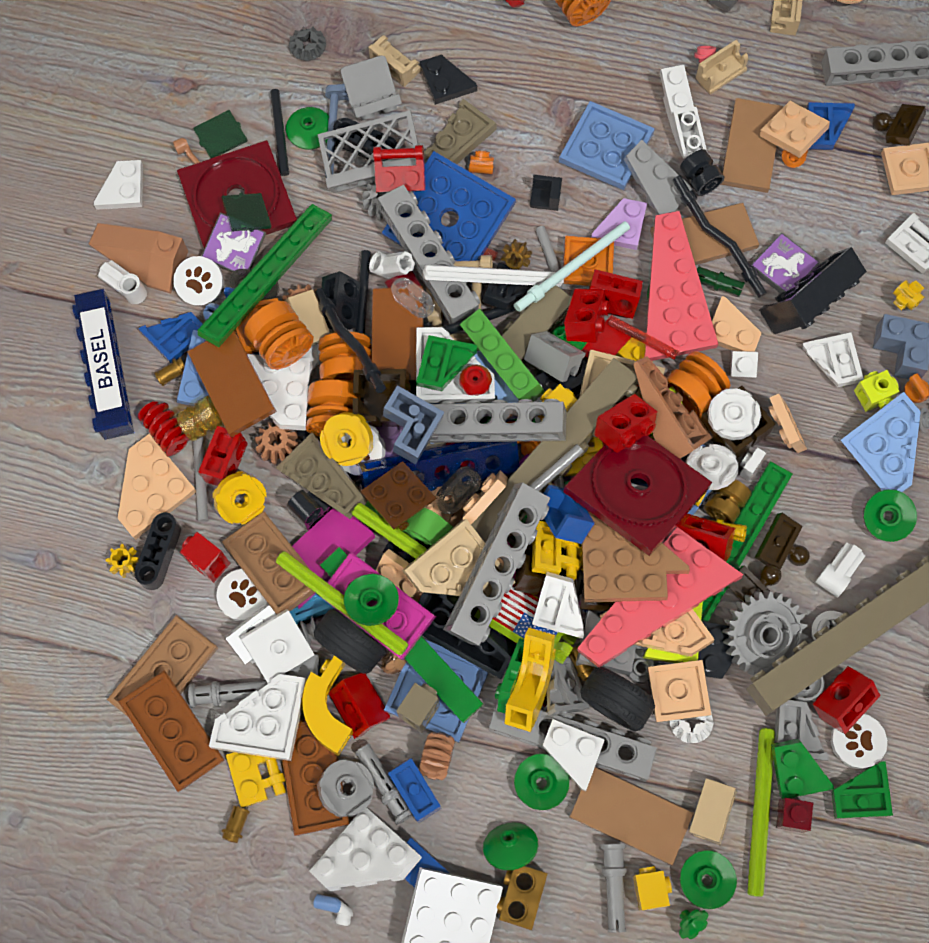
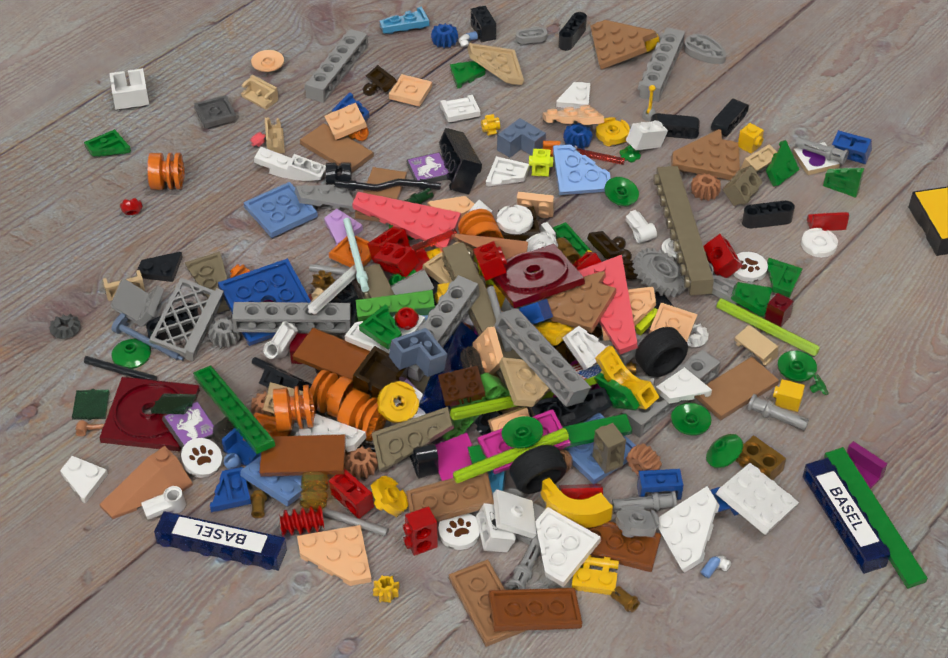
camera: 65 degrees left, 25 degrees down
black beam [134,512,181,590] -> none
black bar [315,288,386,393] -> none
plate [373,145,426,192] -> none
clear beam [391,278,434,318] -> none
black panel [530,175,562,211] -> none

